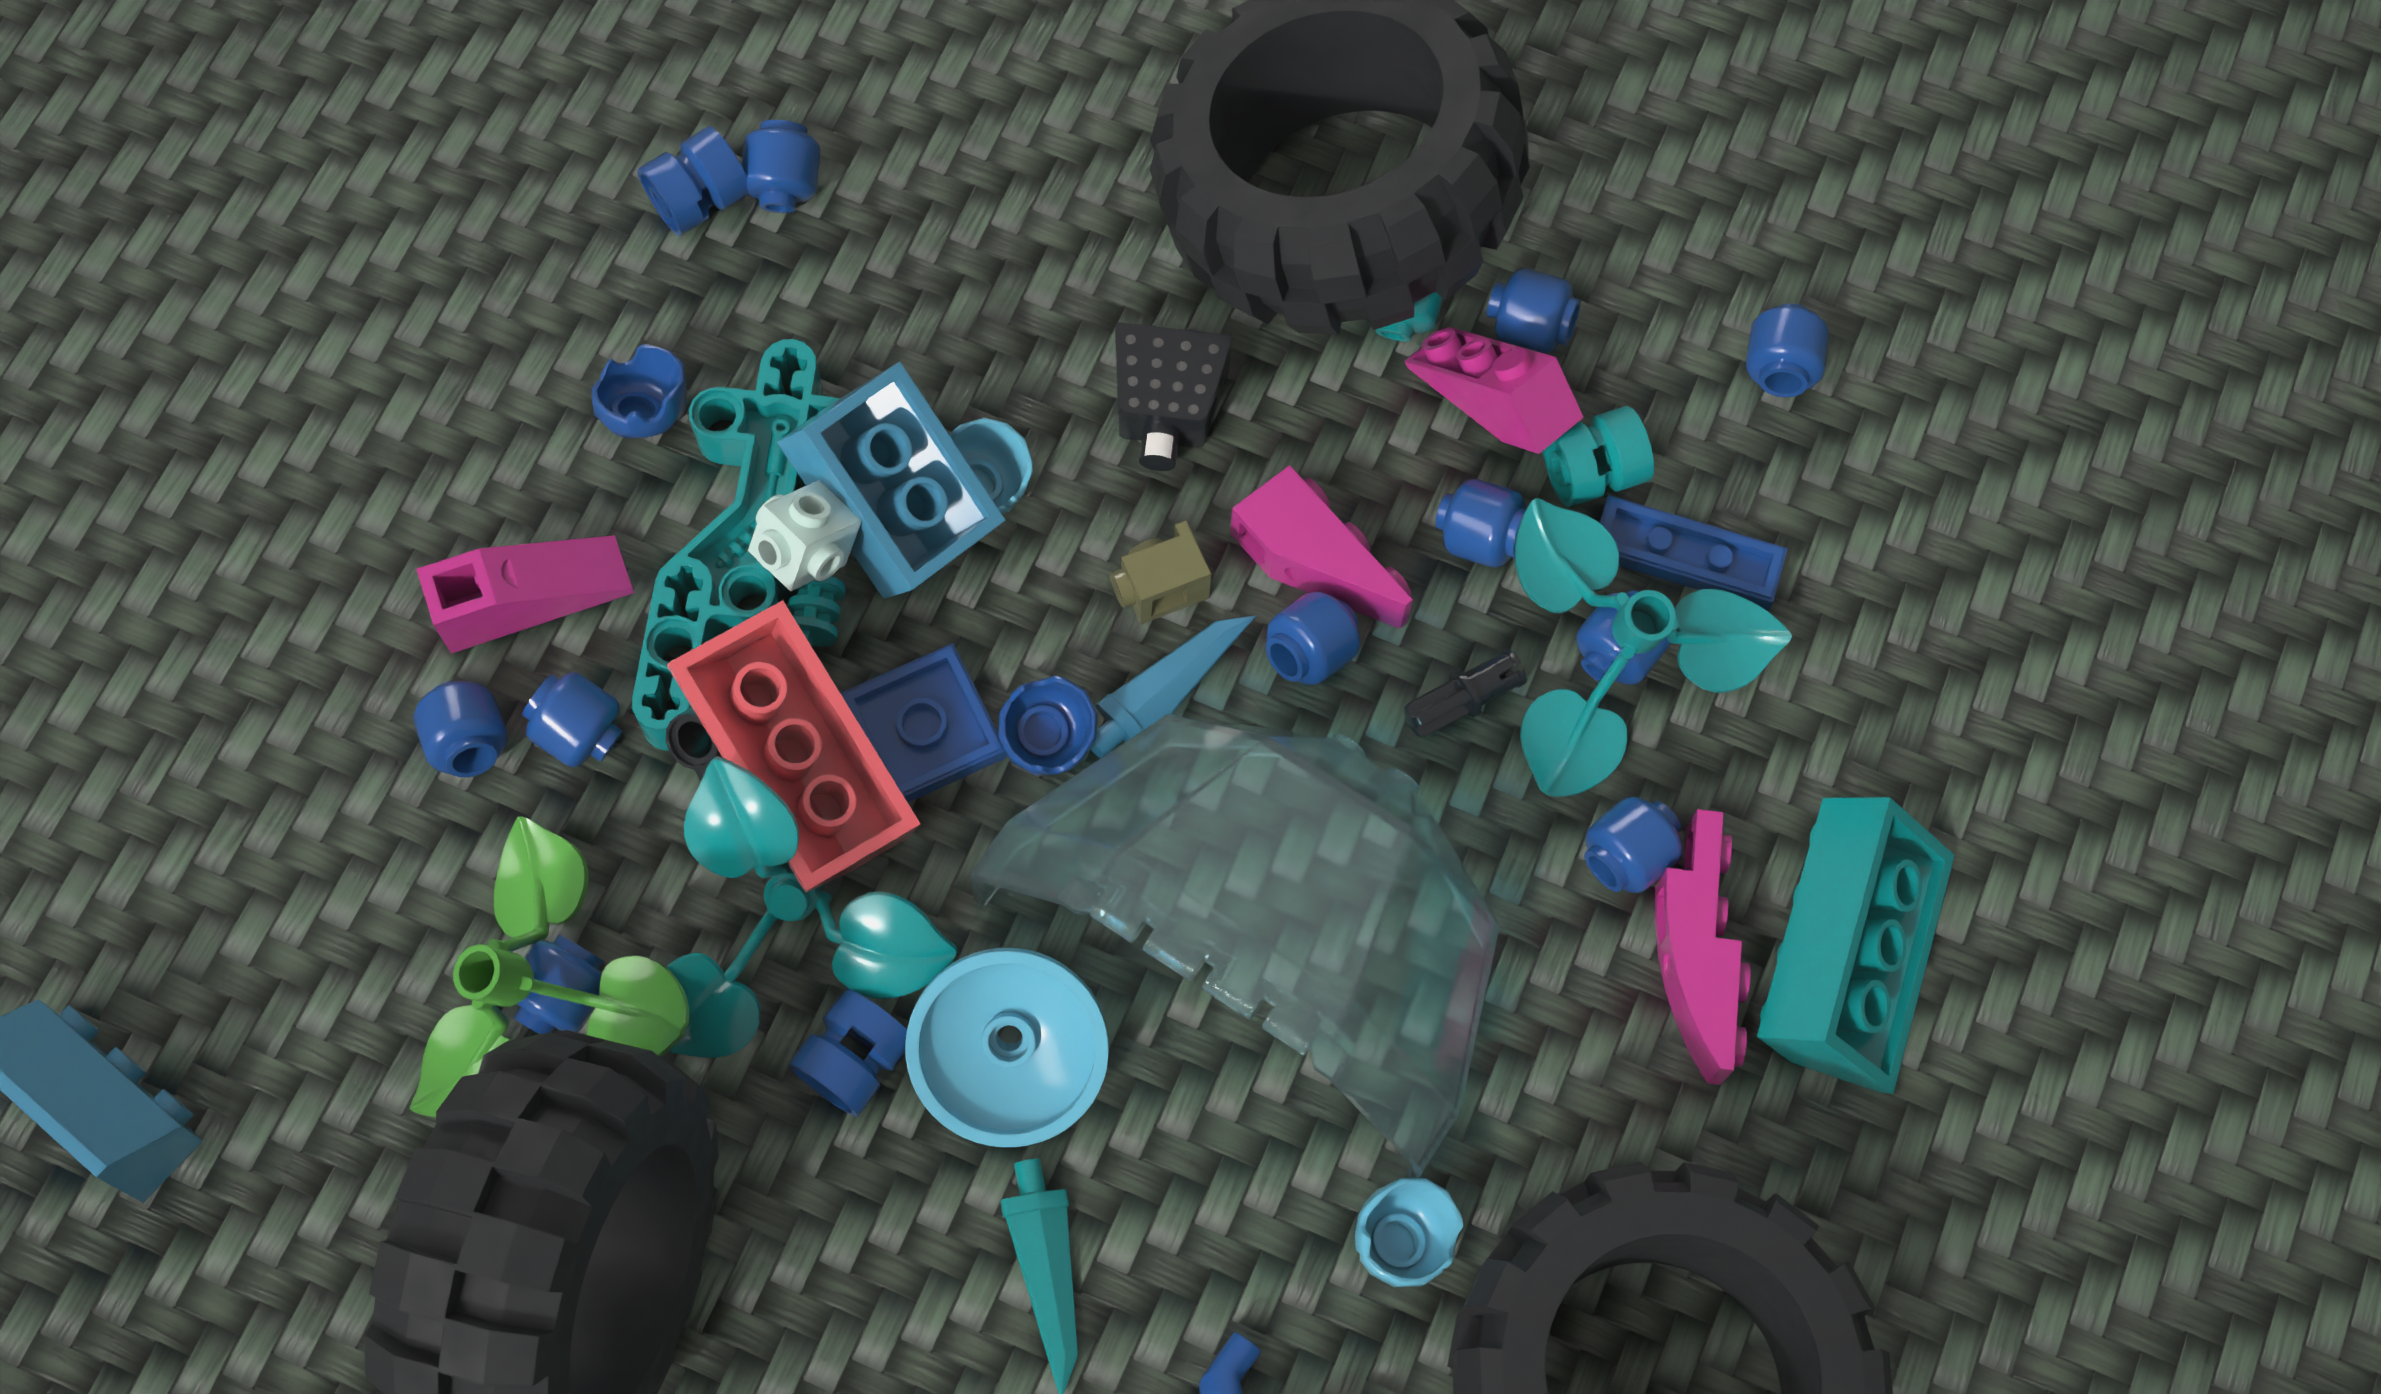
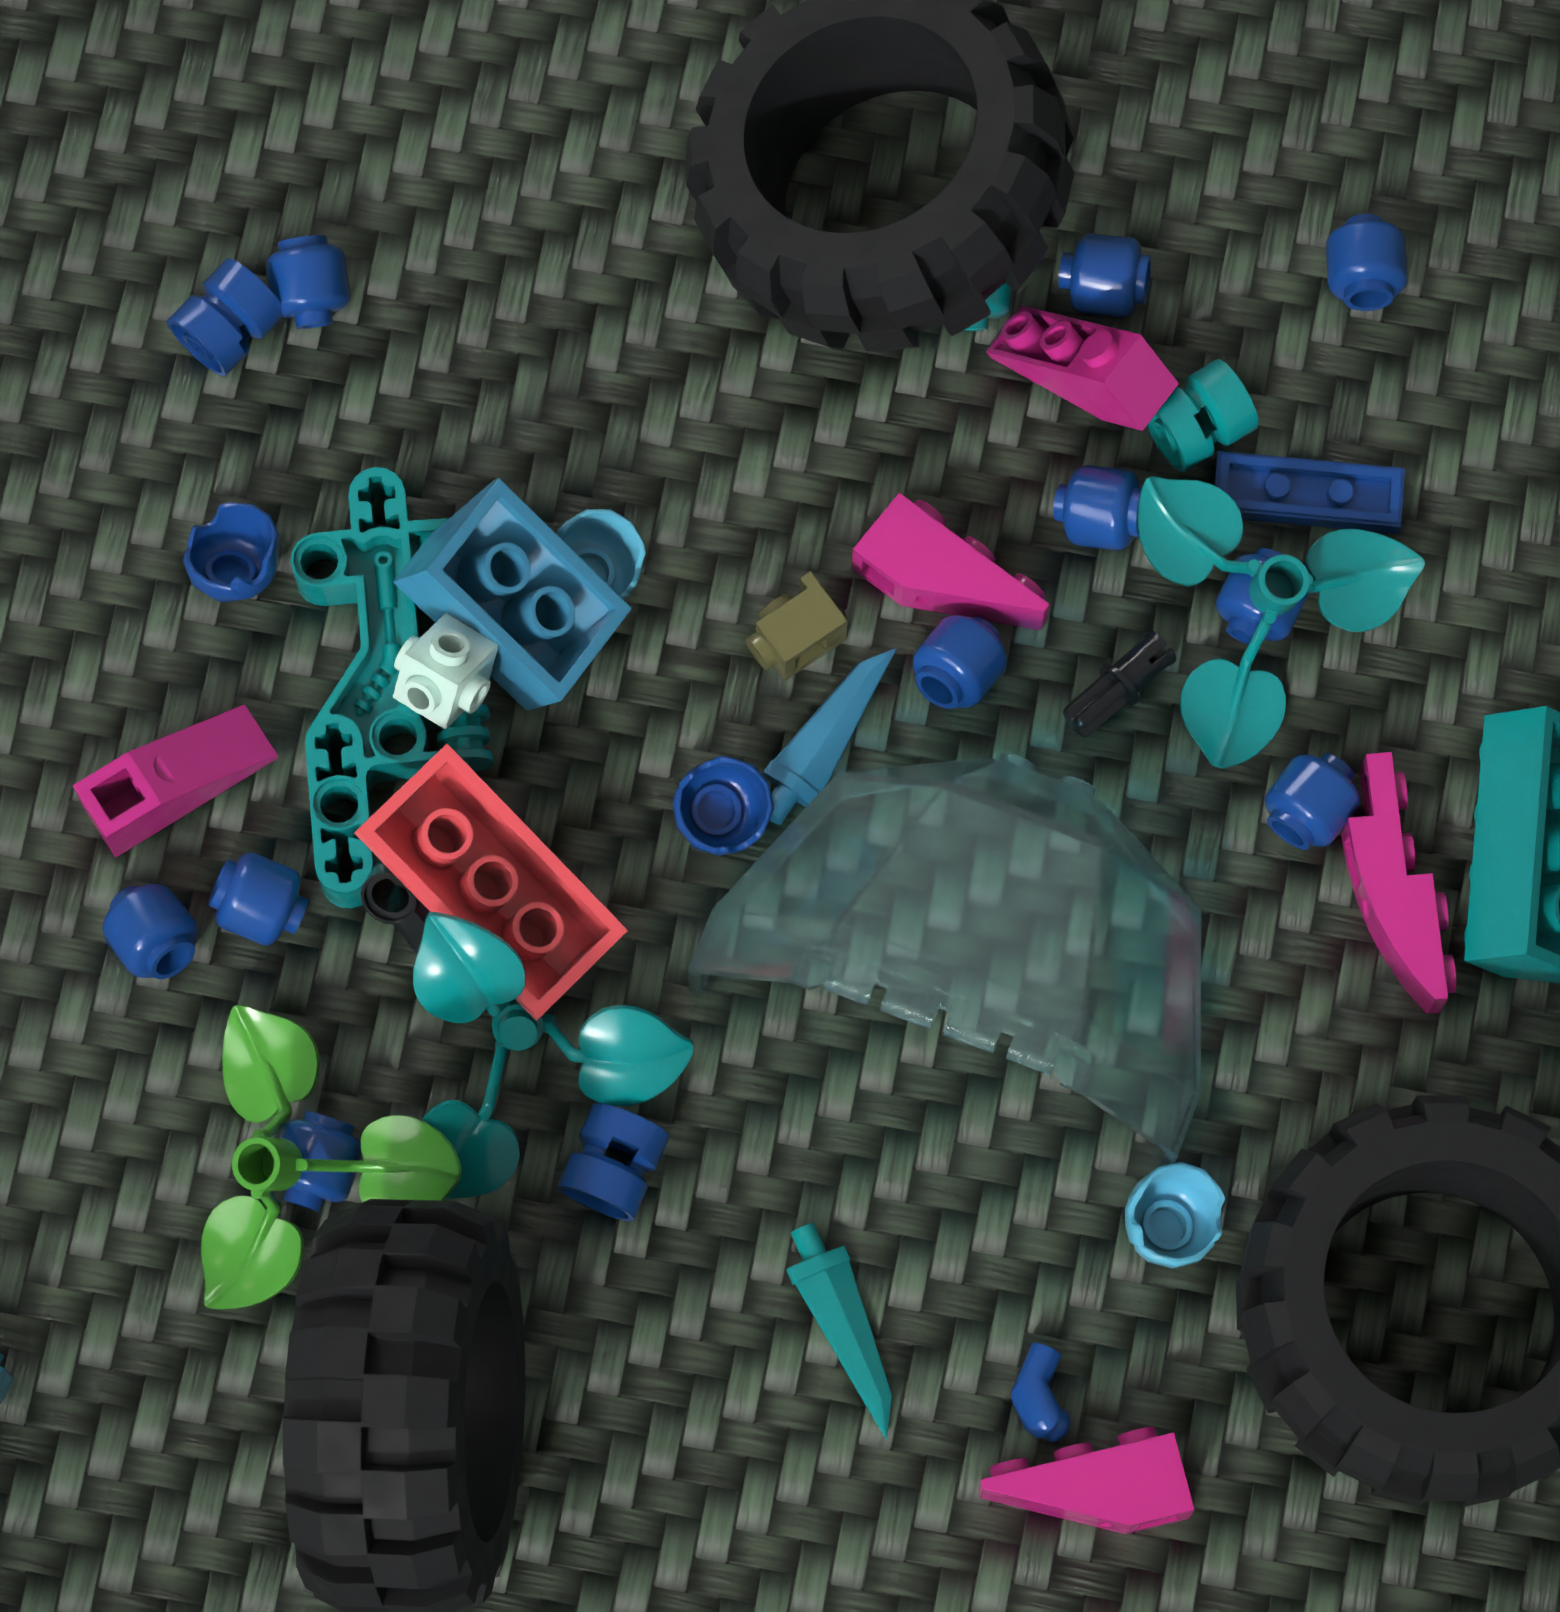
camera: 10 degrees left, 5 degrees up
blue tile [840,643,1007,802] -> none
medium azure dish [905,948,1109,1147] -> none
black torso [1115,322,1232,471] -> none

